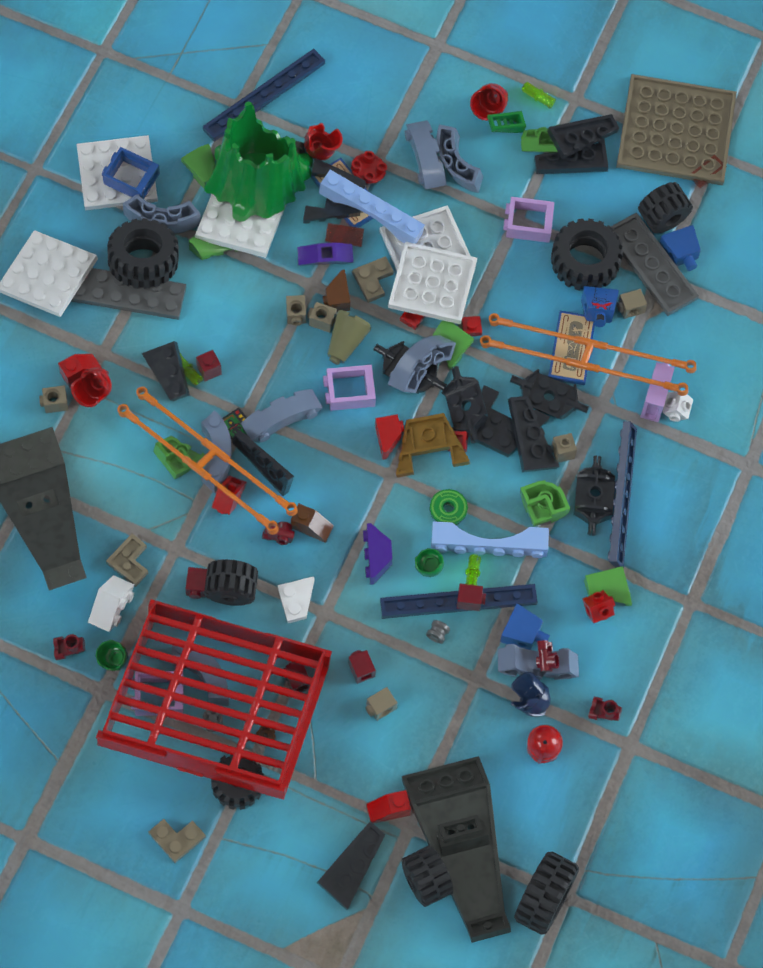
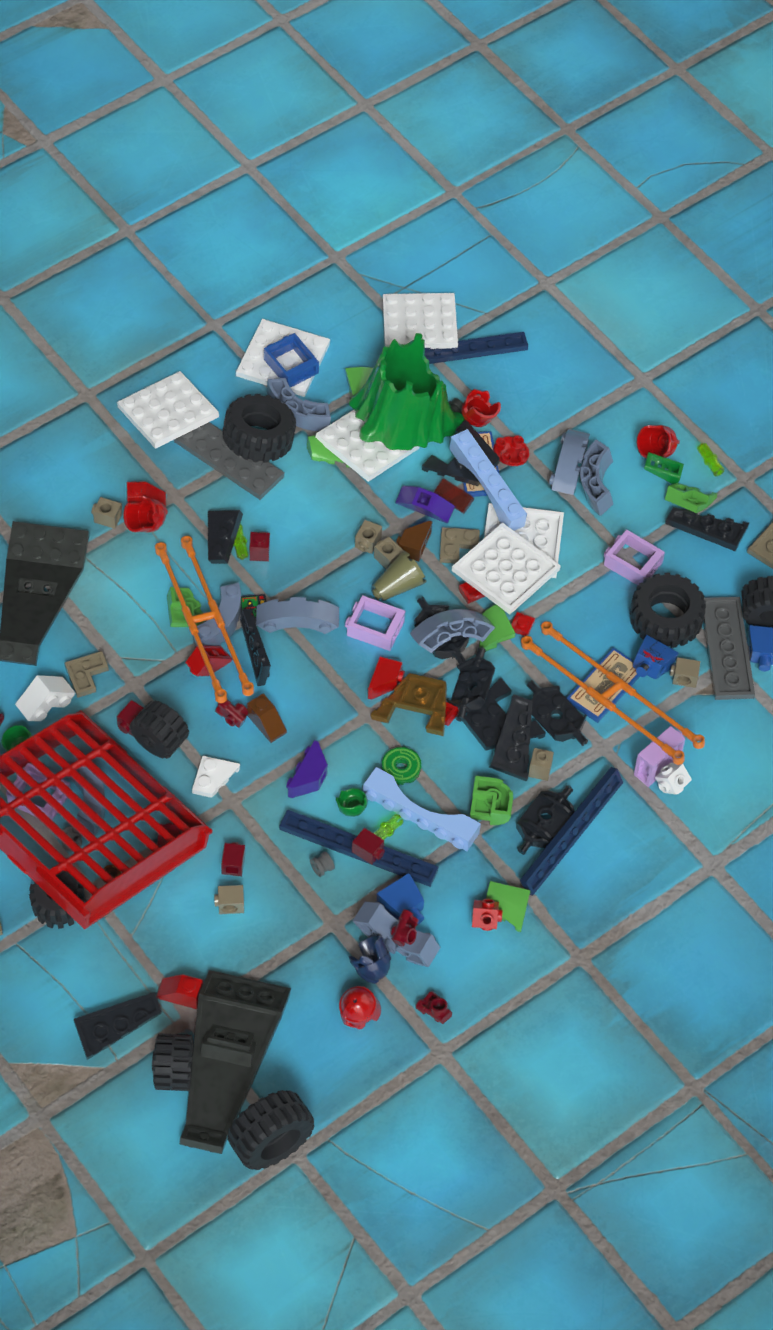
camera: 30 degrees right, 10 degrees down
black wing [547,114,619,159] -> none
none -> white plate [383,293,458,349]

